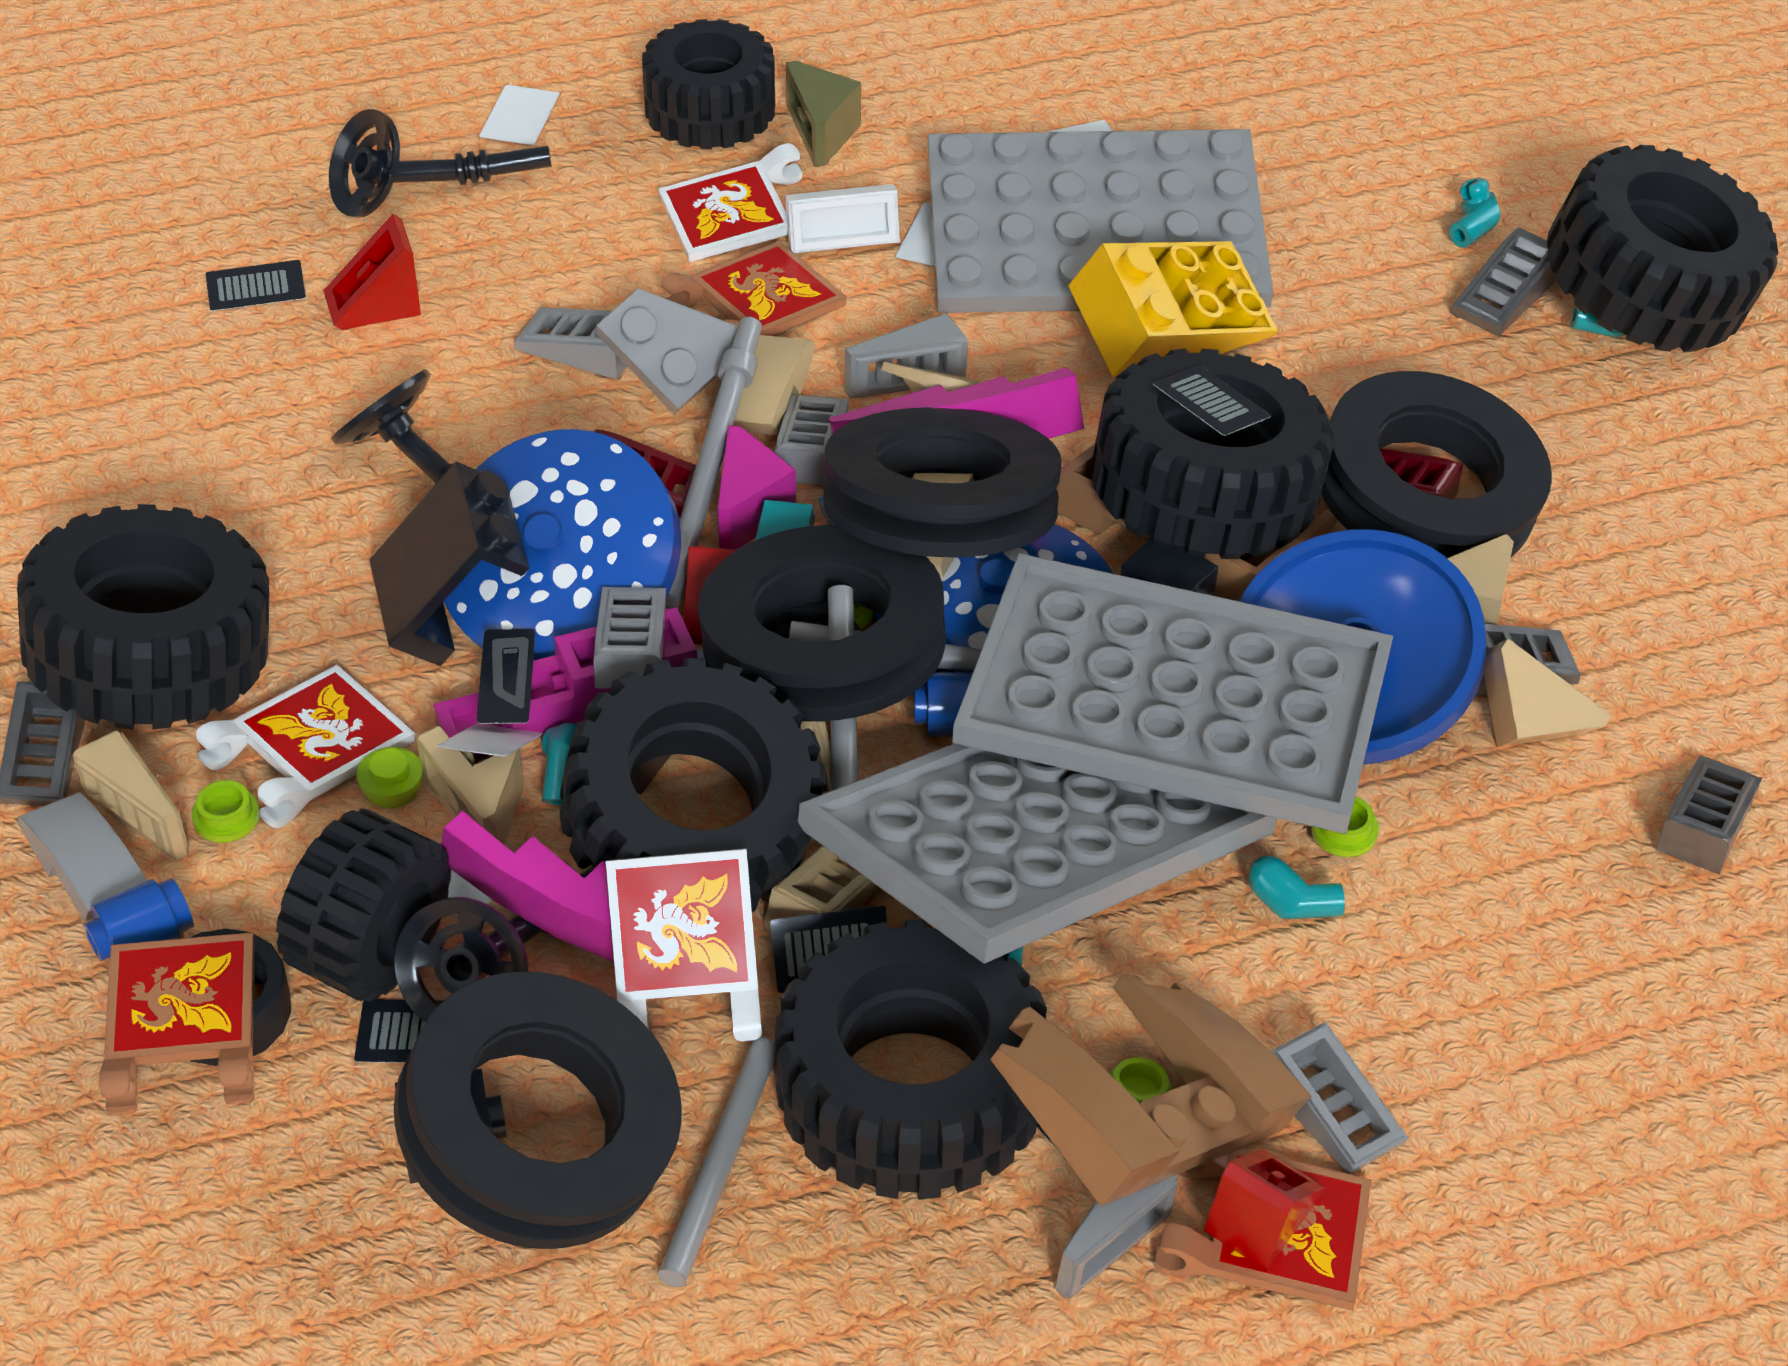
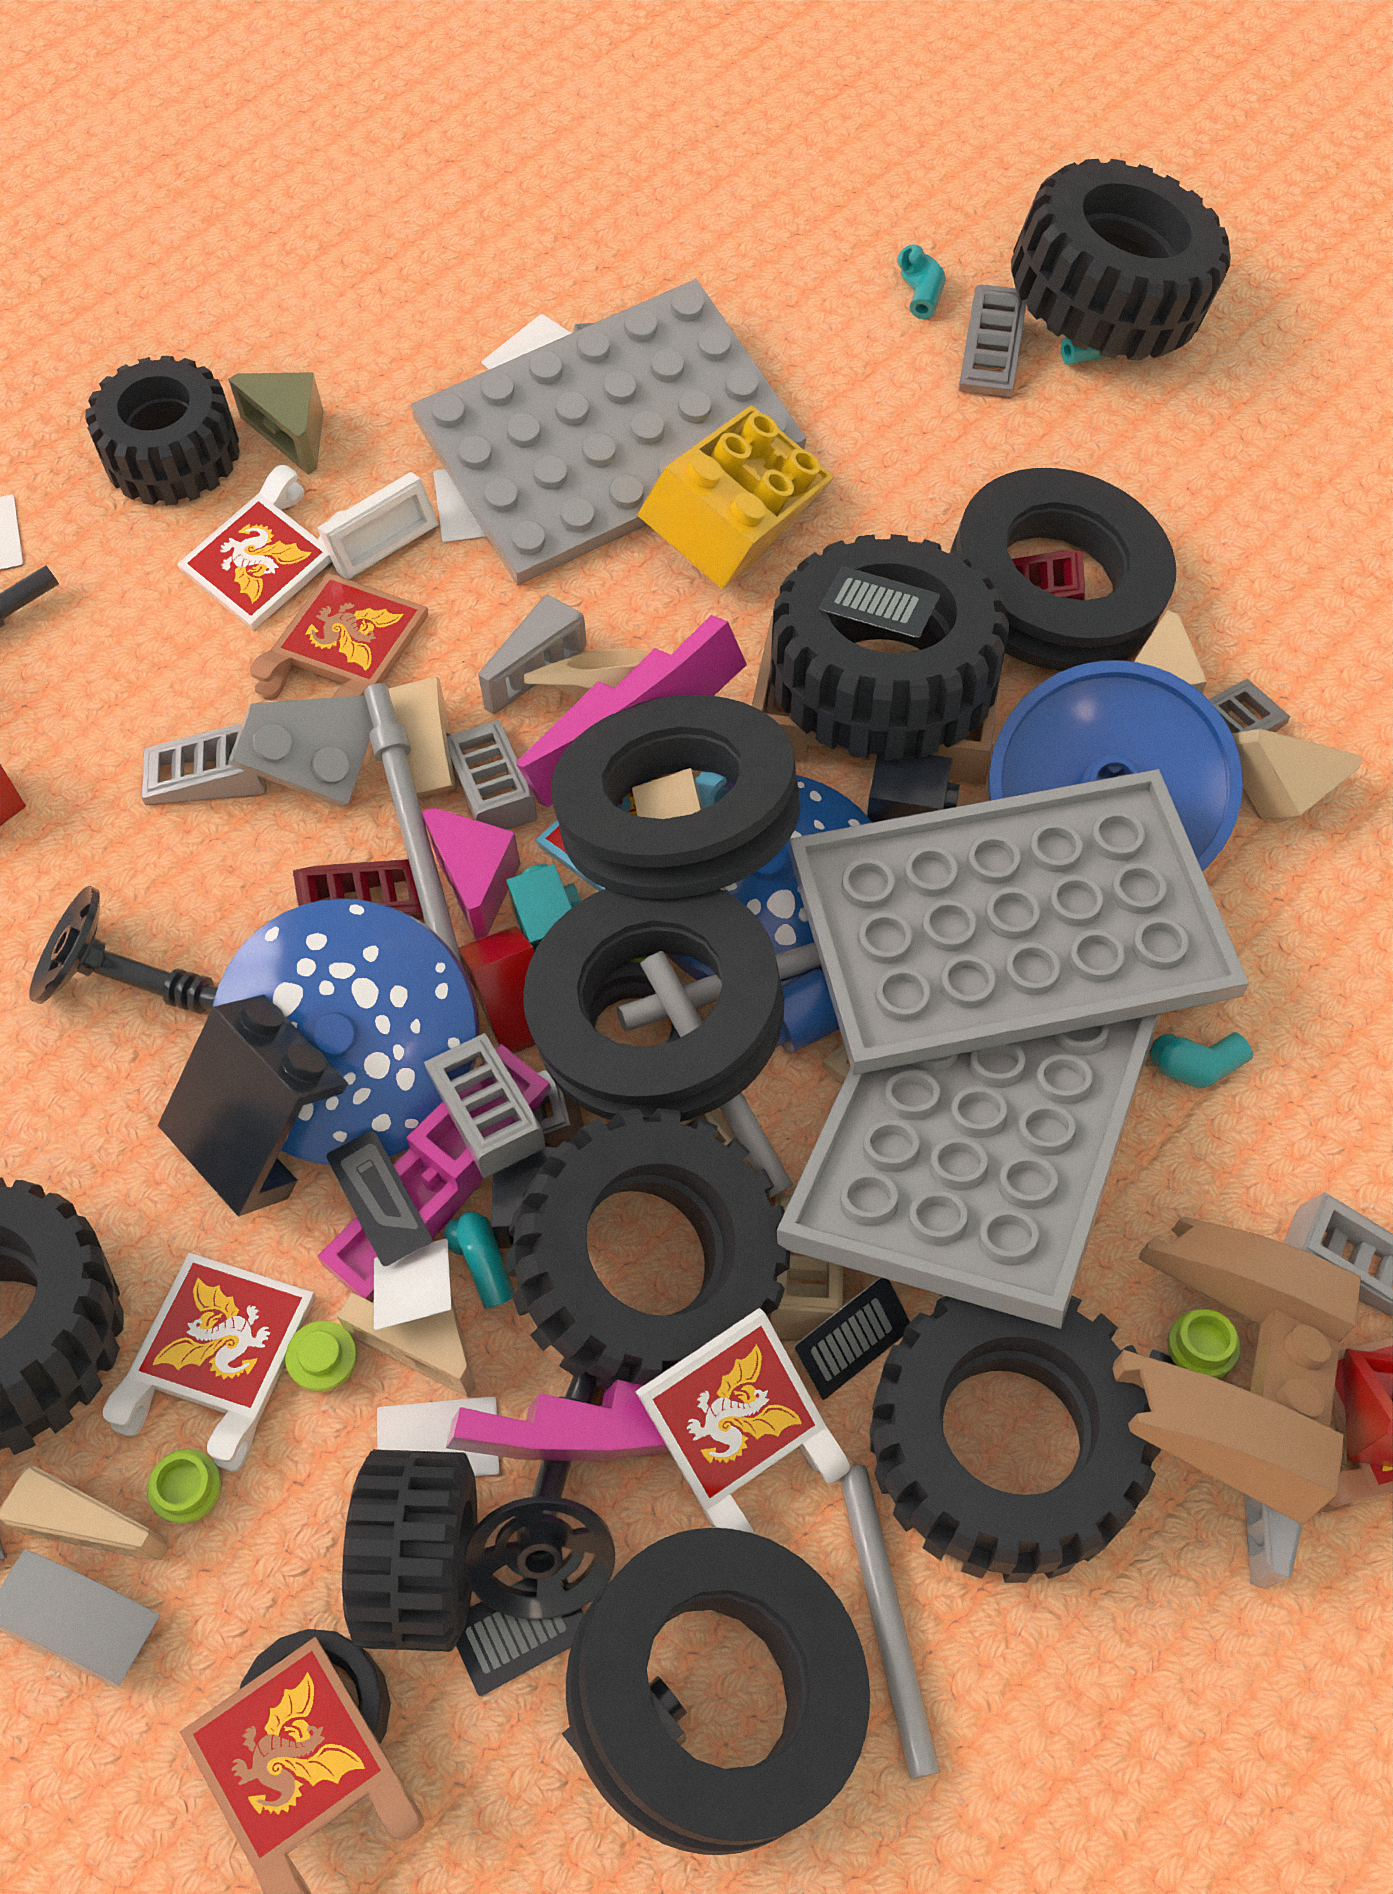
camera: 25 degrees left, 15 degrees up
blue brick [83,878,194,962] -> none

